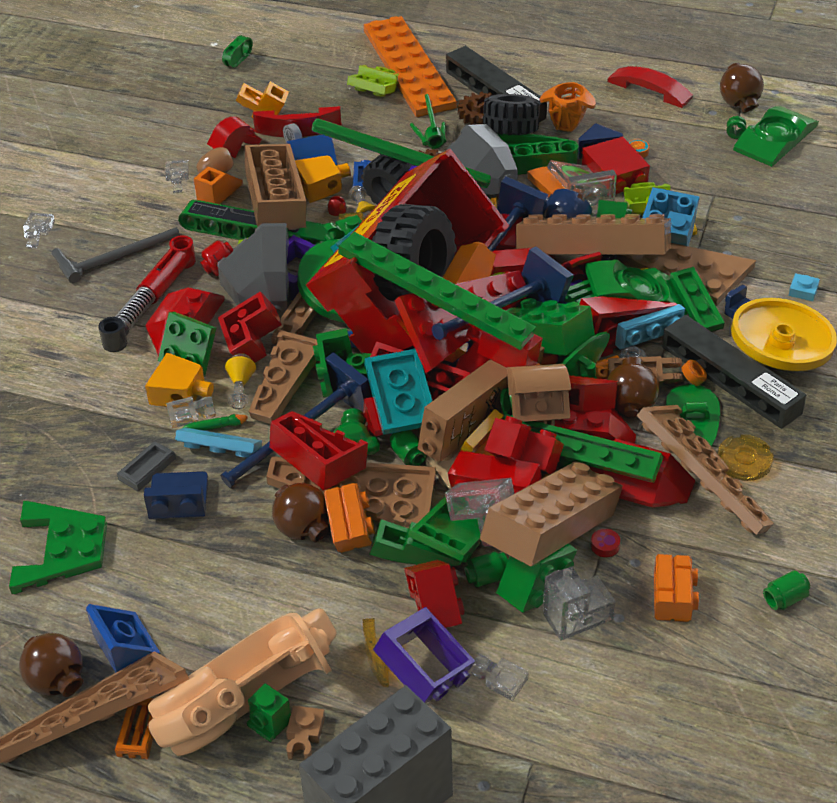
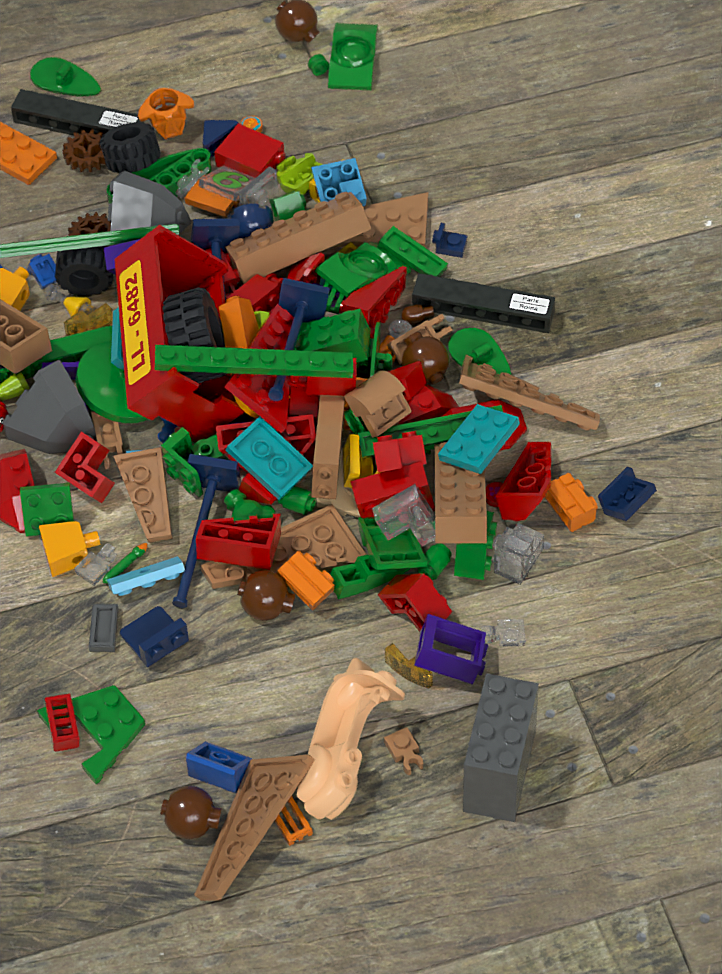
camera: 35 degrees left, 10 degrees up
piece [225,354,256,410] -> none
green brick [247,683,291,743] -> none
green plate [323,215,362,241] -> none
red hinge [328,196,346,216] -> none
green plant [410,94,447,149] -> none
red slope [607,66,693,108] -> none
medium azure tile [615,304,685,350] -> none
orange tile [681,360,707,386] -> none
clear yellow tile [717,435,774,481] -> none
yellow dish [731,298,837,371] -> none
green brick [763,570,811,610] -> none
medium azure plate [788,273,820,301] -> none
none -> green shield [30,57,101,97]
none -> red slope [45,693,79,752]
none -> clear plate [175,159,209,199]
none -> reddish brown cylinder [401,304,434,325]
none -> teal plate [438,404,520,474]
none -> red wedge [496,442,552,521]
none -> dark blue bracket [598,467,657,521]

